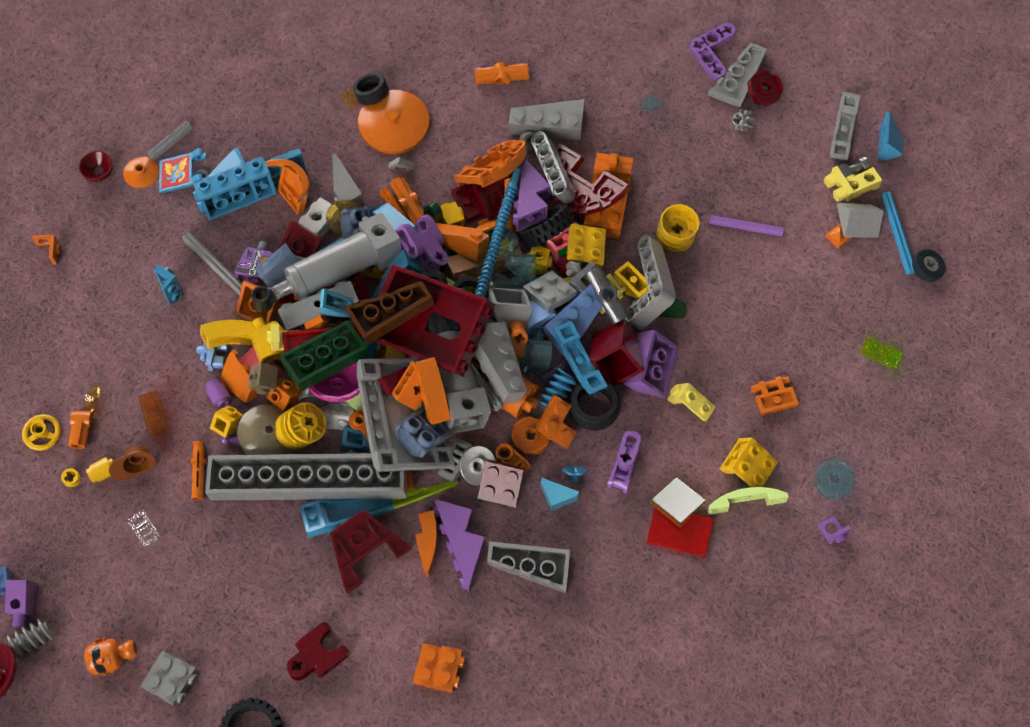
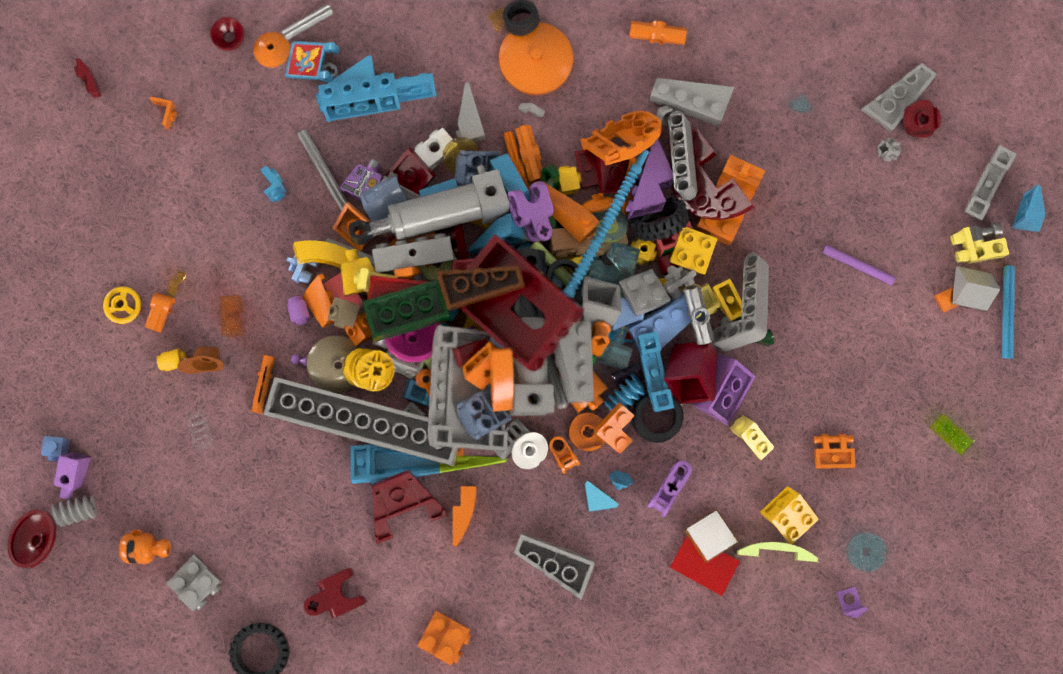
camera: 10 degrees right, 15 degrees up
yellow bush [61,468,81,487] -> none
yellow brick [210,406,243,438] -> none
orange piece [266,159,310,216] -> none
medium azure slope [320,289,353,317] -> none
medium lavender slope [432,500,485,592] -> none
plate [477,459,525,508] -> none
yellow wheel [656,204,700,253] -> none
medium lavender beam [690,23,736,81] -> none
black bush [912,249,946,282] -> none

